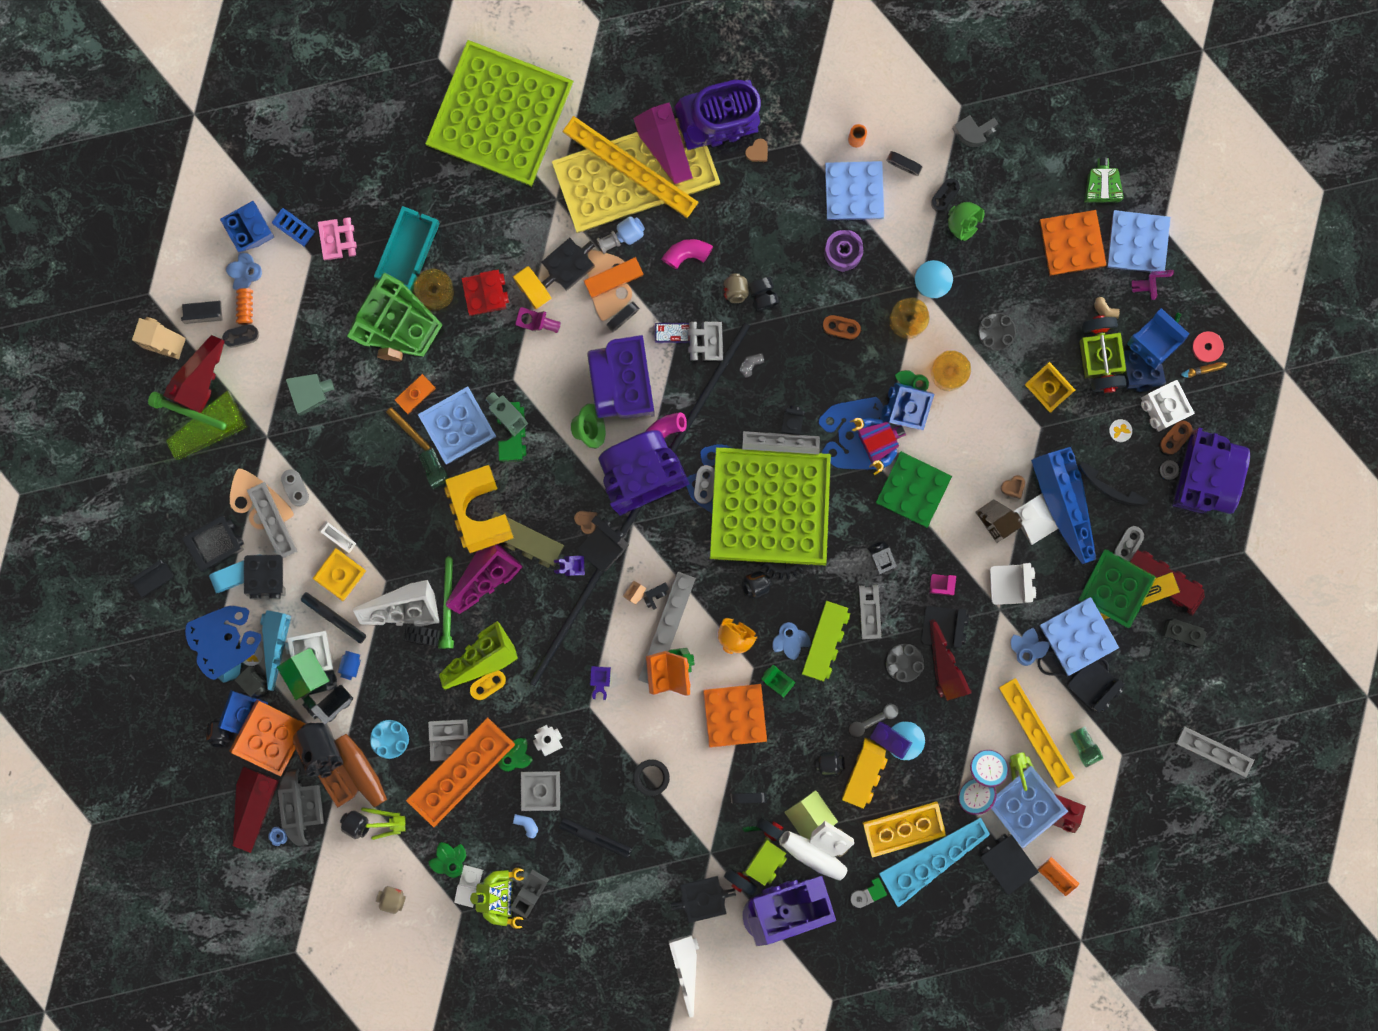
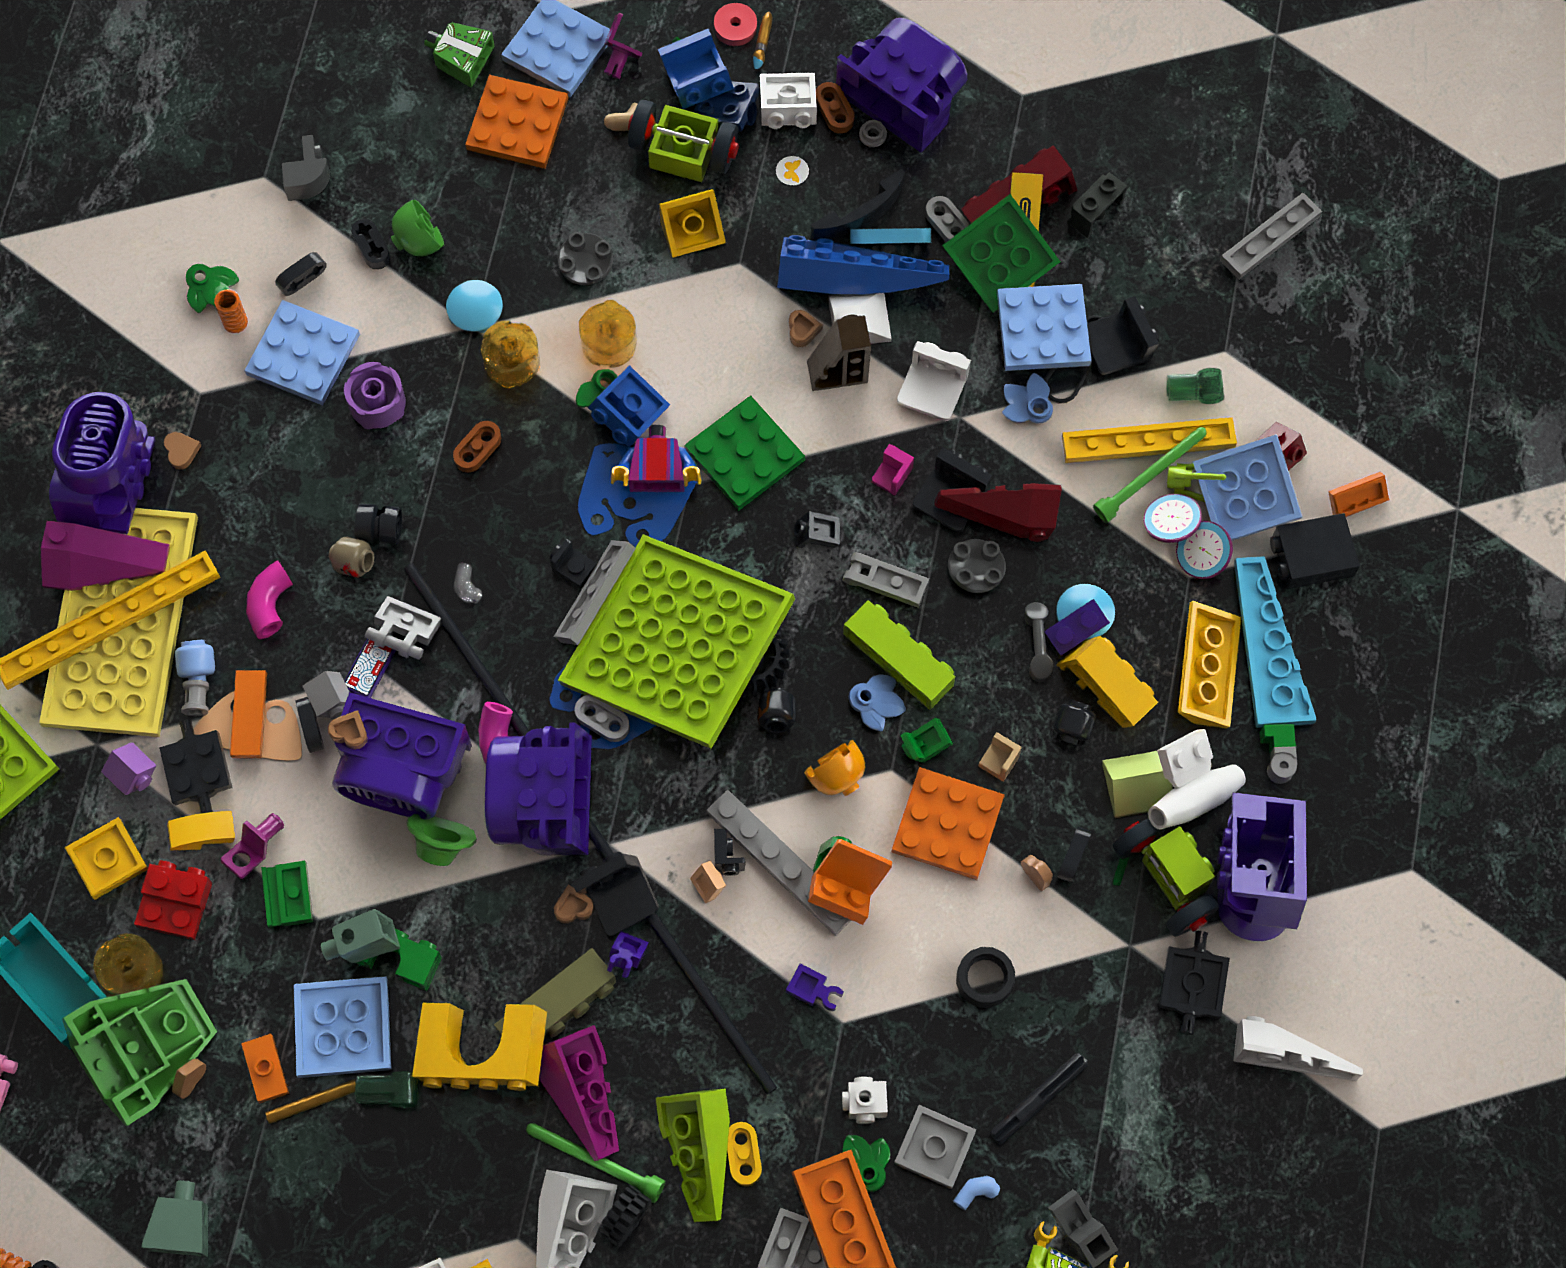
camera: 60 degrees left, 15 degrees down
none -> yellow plate [65,817,148,900]
none -> medium lavender brick [101,742,157,795]
none -> green plate [185,264,239,313]
none -> green plate [261,860,313,929]
none -> light grey brick [303,671,349,719]
none -> medium nougat tile [328,710,368,749]
none -> medium azure beam [850,228,931,244]
none -> tan panel [978,732,1022,782]
none -> medium nougat tile [1021,855,1053,892]
none -> bright green piece [1093,427,1207,523]

